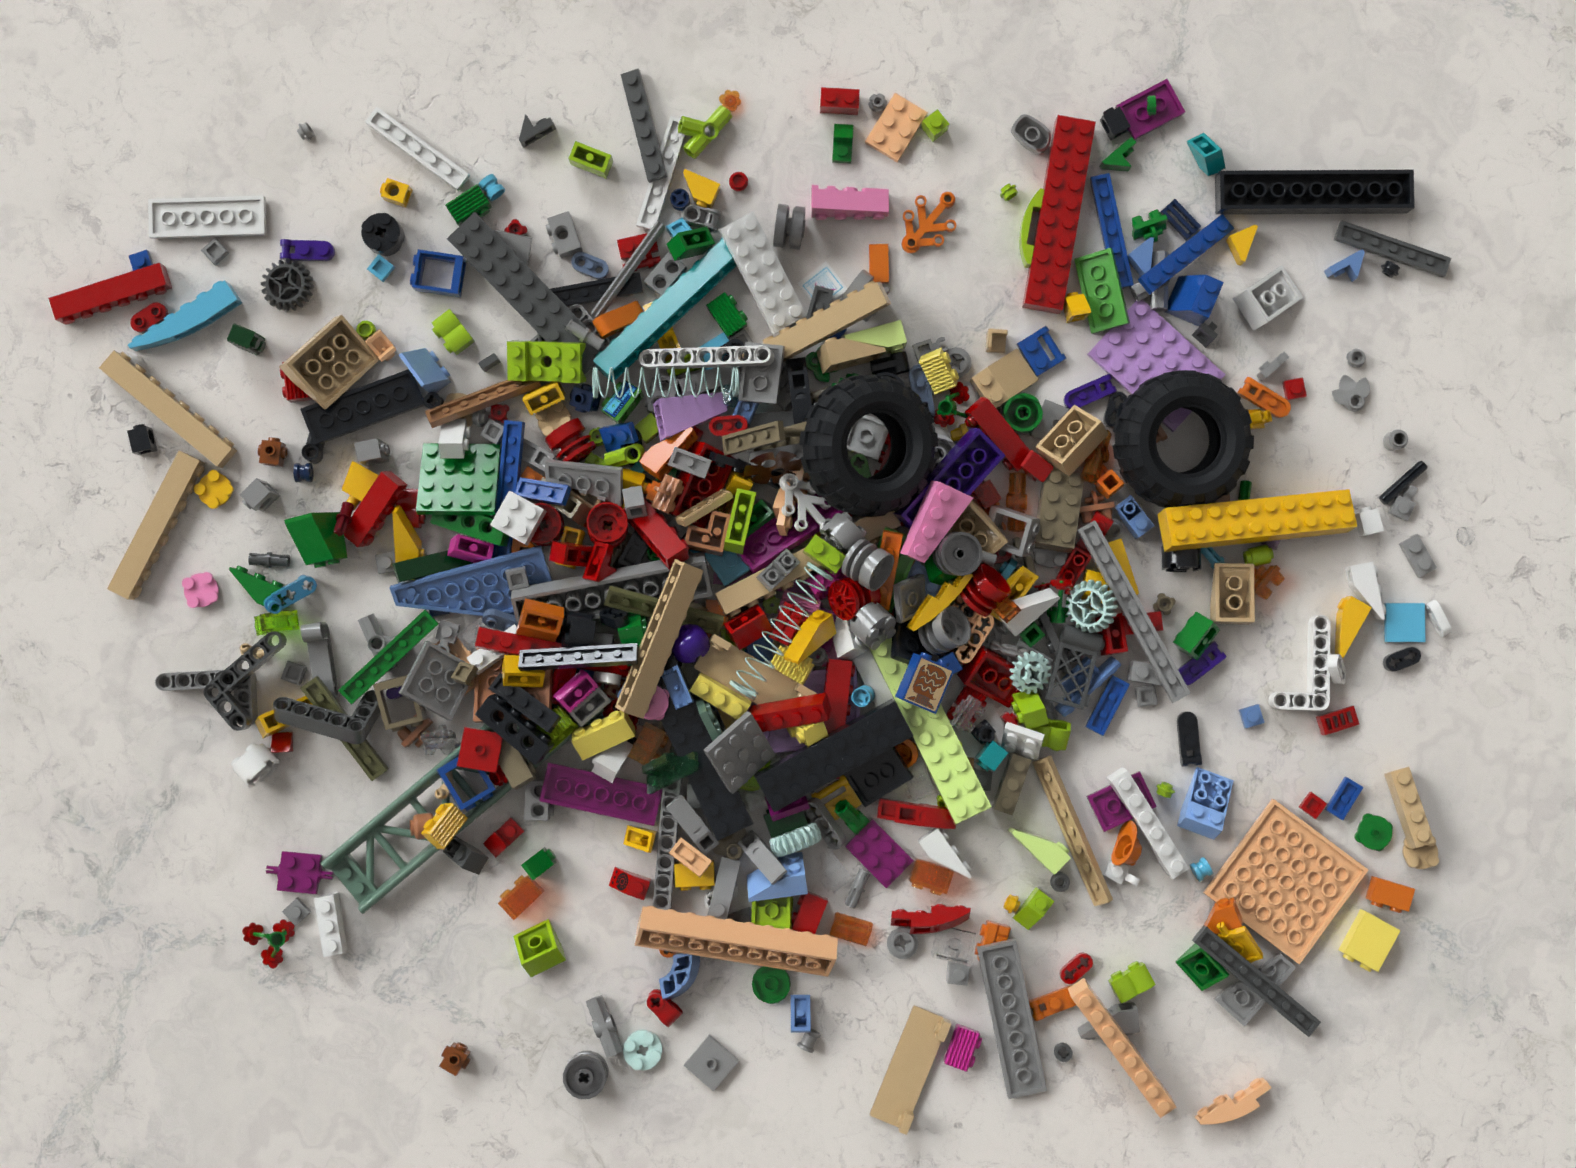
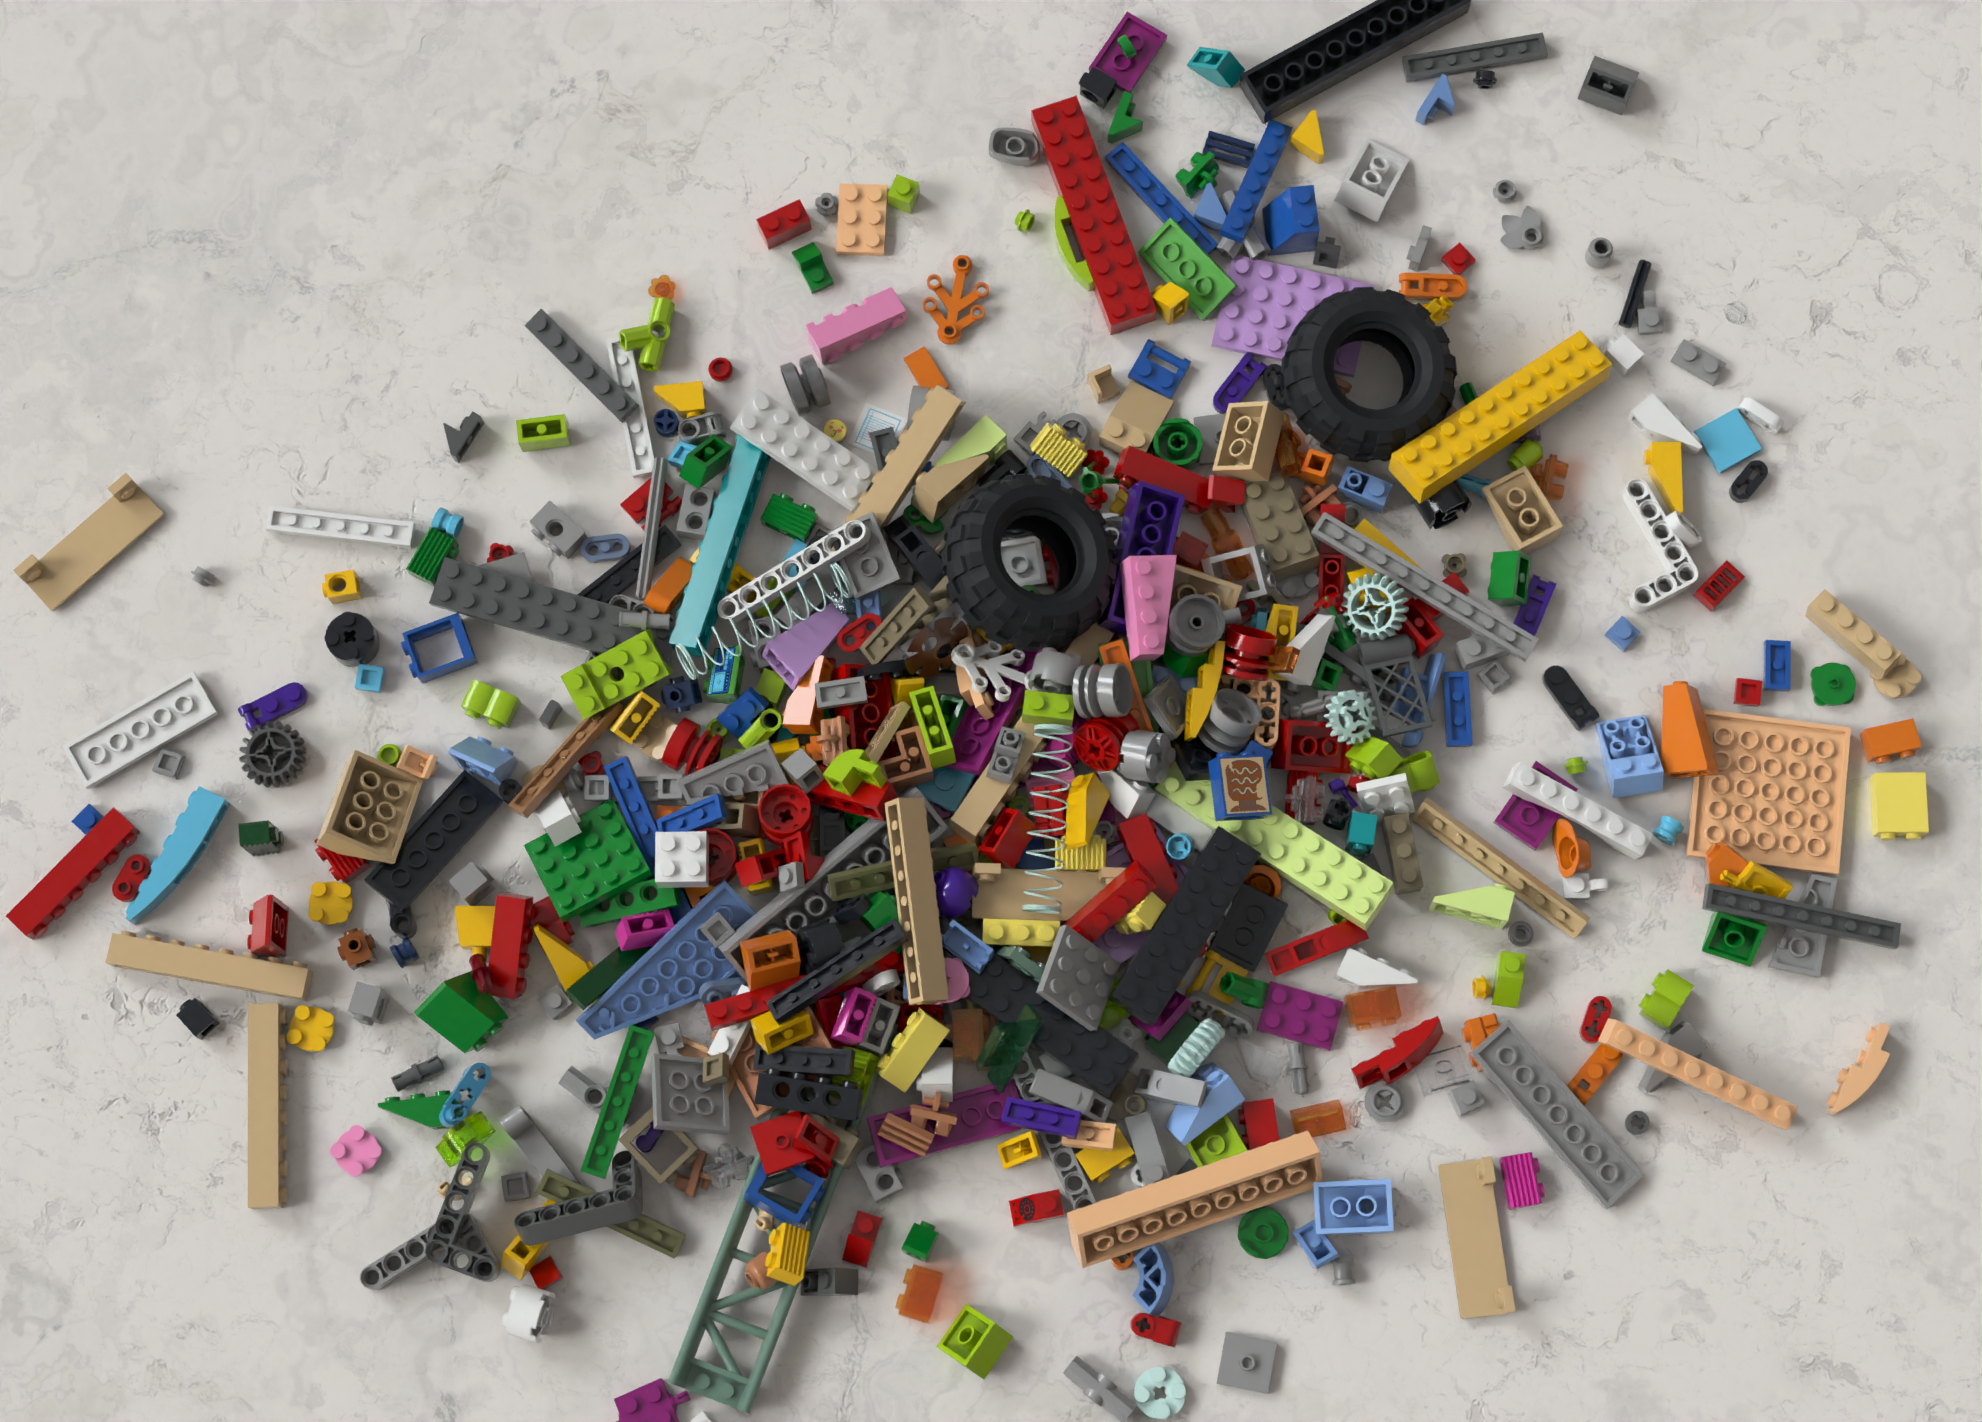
camera: 25 degrees left, 10 degrees down
none -> tan bracket [13,473,164,611]
none -> red slope [247,895,289,957]
none -> yellow piece [308,881,353,925]
none -> light grey plate [778,861,805,893]
none -> red slope [793,1115,840,1162]
none -> light yellow tile [823,418,847,444]
none -> lime brick [823,749,887,796]
none -> nougat tile [877,1112,934,1157]
none -> nougat hips [909,1092,957,1137]
none -> dark purple plate [1001,1097,1083,1139]
none -> light blue slope [1313,1179,1394,1235]
none -> dark purple hand [1328,779,1358,809]
none -> dark grey slope [1577,56,1639,115]
none -> orange slope [1661,681,1718,779]

